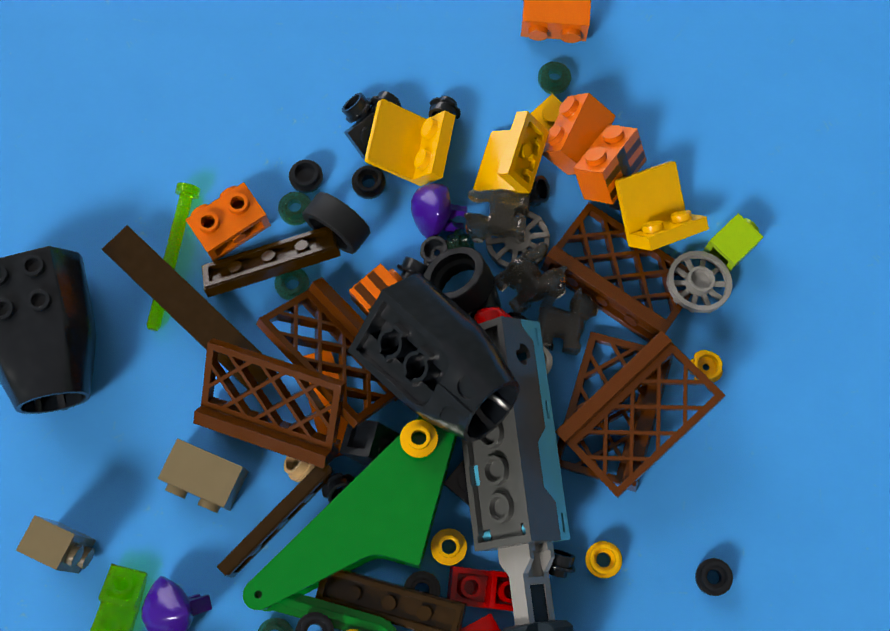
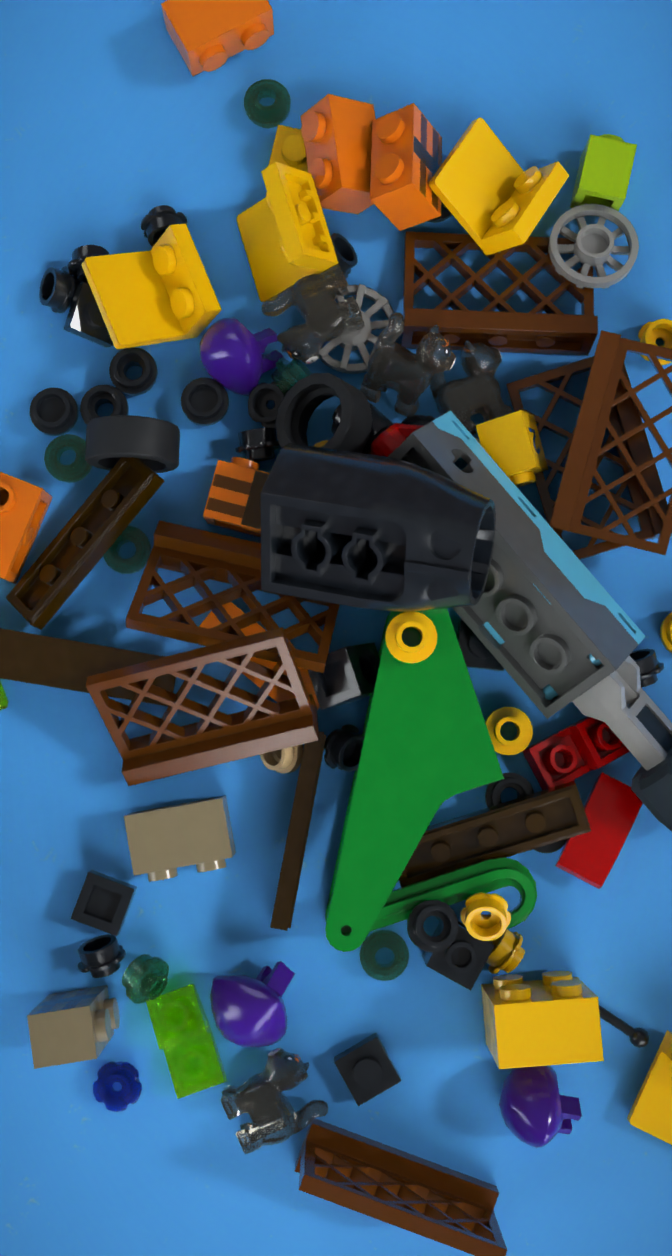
camera: 40 degrees left, 10 degrees up
none -> black plate [71,870,137,936]
none -> black plate [78,934,126,978]
none -> black plate [80,385,129,424]
none -> clear blue plate [93,1061,142,1112]
none -> clear green plate [122,954,169,1004]
none -> black plate [181,378,229,426]
none -> yellow brick [476,410,549,488]

